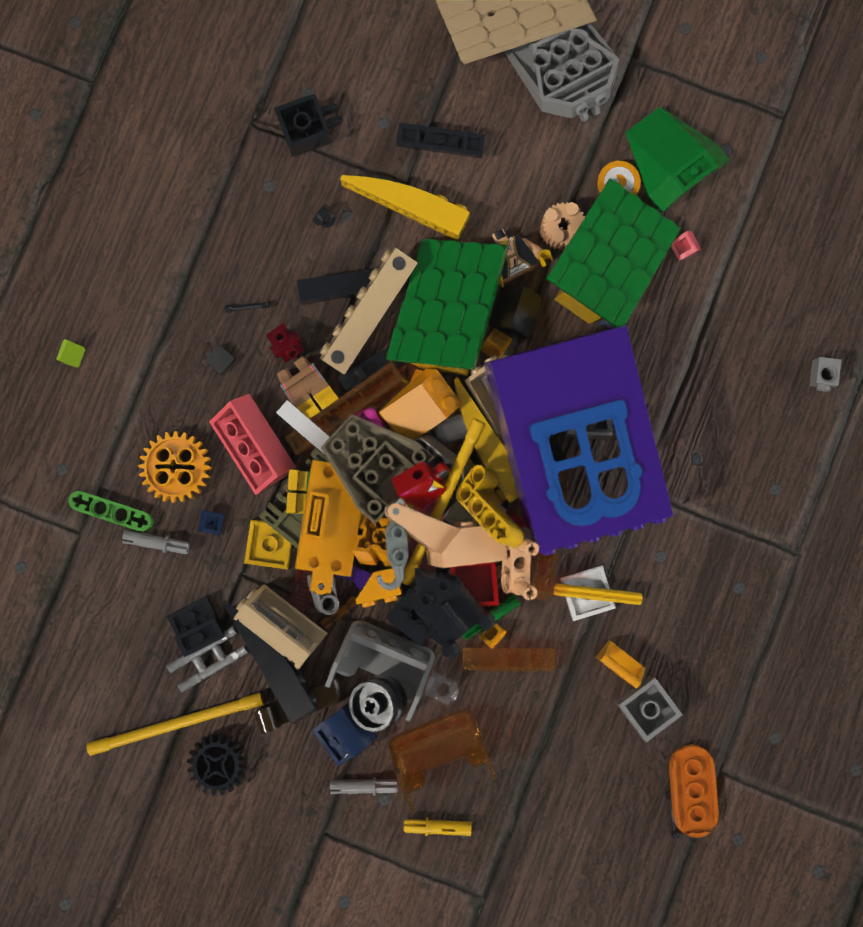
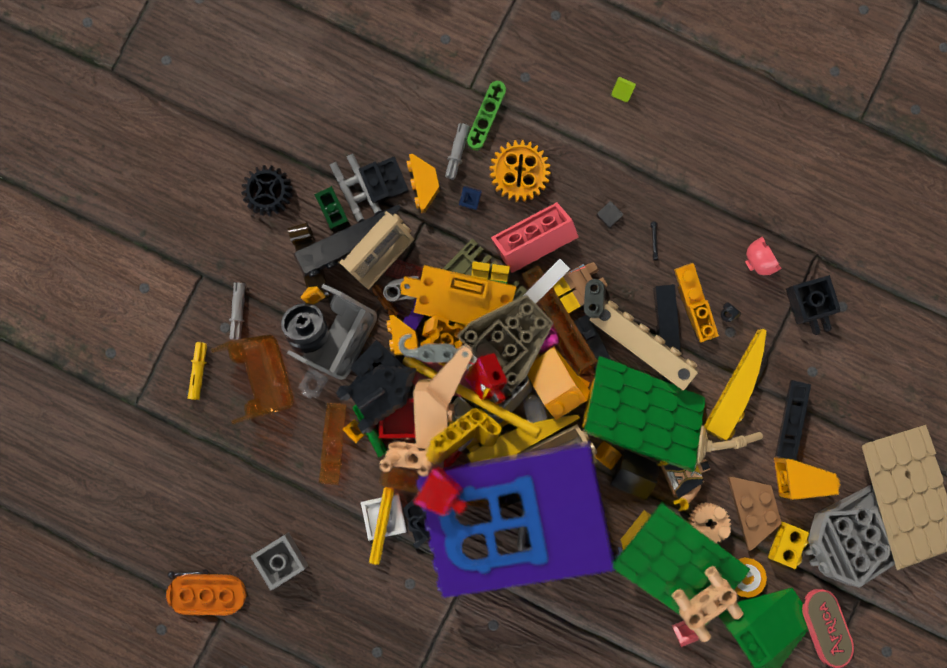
camera: 90 degrees right, 0 degrees up
yellow piece [87,692,264,756] -> none
yellow tile [244,520,292,570] -> none
dark red brick [265,323,304,363] -> none
dark blue brick [312,702,377,767] -> none
light orange tile [596,640,646,689] -> none
none -> light orange slope [301,286,326,305]
none -> dark green brick [314,186,351,233]
none -> black slope [403,496,430,549]
none -> light orange slope [407,154,440,213]
none -> red torso [414,467,468,516]
none -> pearl dark grey plate [584,279,606,318]
none -> light nougat piece [672,566,743,642]
none -> light orange slope [674,263,719,342]
none -> tan dish [697,426,763,465]
none -> medium nougat wing [728,476,782,551]
none -> coral cylinder [745,237,782,276]
none -> yellow brick [768,521,809,569]
none -> light orange slope [774,457,840,500]
none -> dark tan tile [802,589,854,668]

